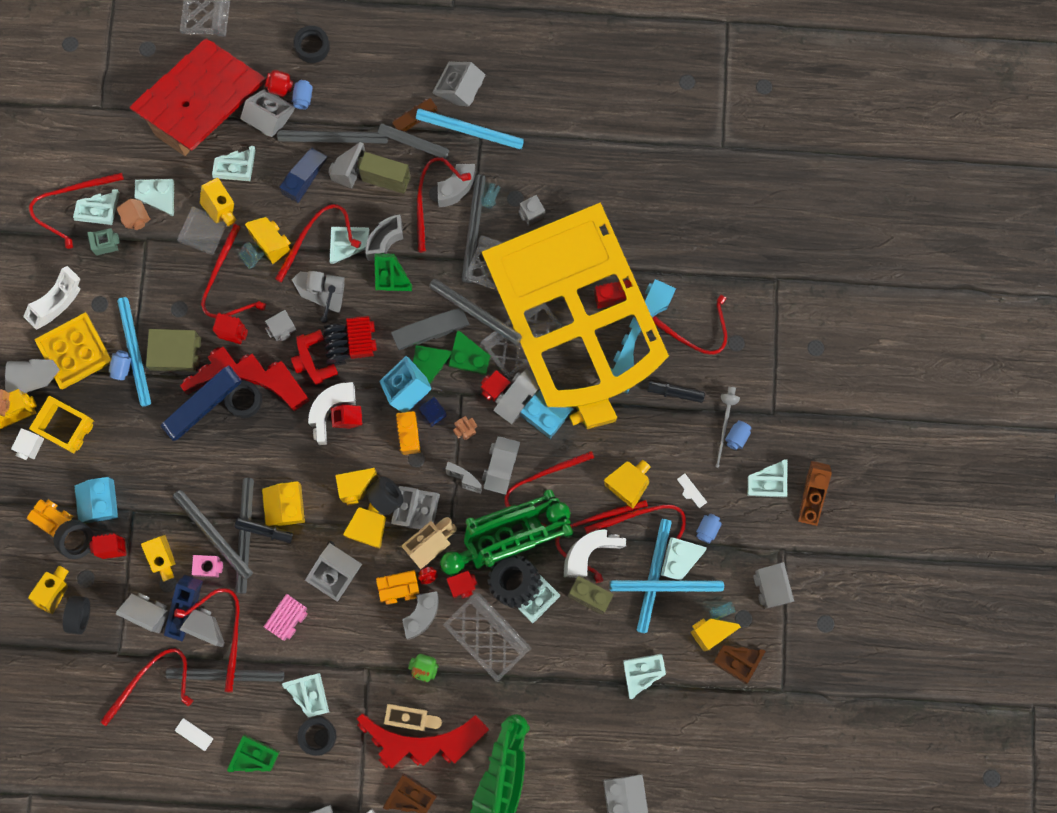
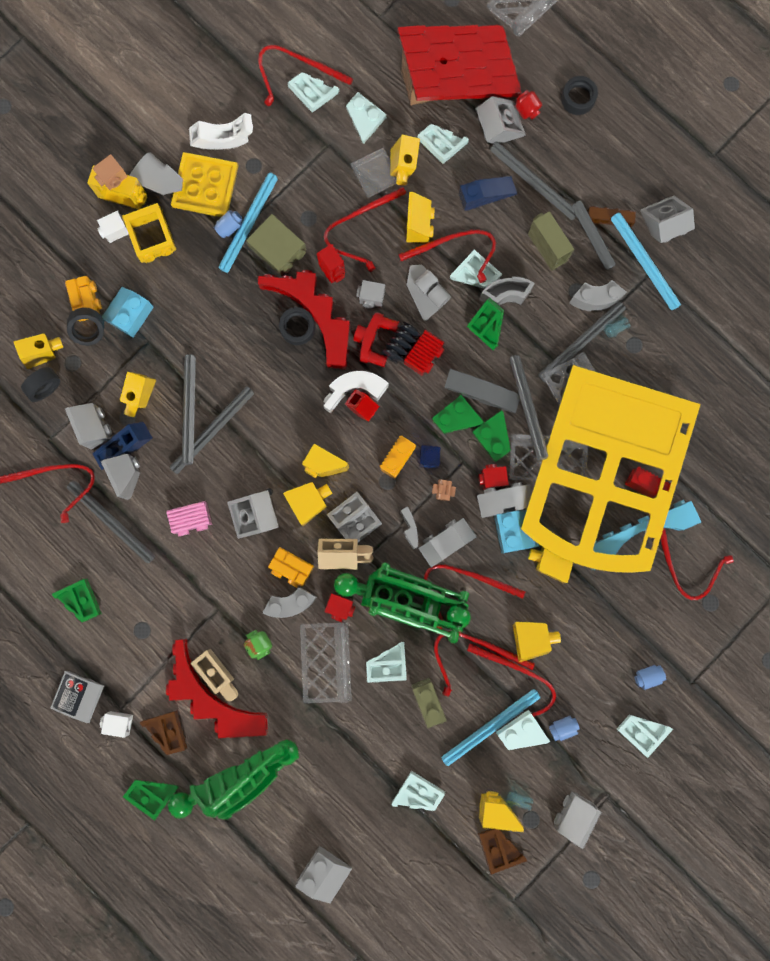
camera: 45 degrees right, 5 degrees up
sand green window [87,228,120,256] -> none
red brick [90,533,127,559] -> none
nougat brick [116,198,150,230] -> none
dark blue beam [161,365,242,441] -> none
red piece [174,588,239,693] -> none
white sticker [175,718,213,751] -> none
bright pink brick [192,555,223,578] -> none
black axle [234,518,293,544] -> none
clear light blue tile [238,242,264,269] -> none
yellow slope [262,481,305,527] -> none
light aqua wing [282,673,329,718] -> none
medium blue brick [292,80,313,109] -> none
black tyre [297,717,337,756] -> none
black hinge [320,285,336,323] -> none
light grey slope [328,142,366,189] -> none
black tyre [367,477,403,515] -> none
medium azure slope [379,356,432,413] -> none
red piece [417,157,471,253] -> none
red plate [418,567,438,584] -> none
black tyre [488,555,541,608] -> none
light grey brick [518,195,545,226] -> none
white arch [564,530,626,578] -> none
medium azure axle [609,580,724,592] -> none
black axle [647,380,705,403] -> none
white sticker [677,474,707,508] -> none
light grey sword [715,387,740,468] -> none
dark orange slope [798,461,832,526] -> none

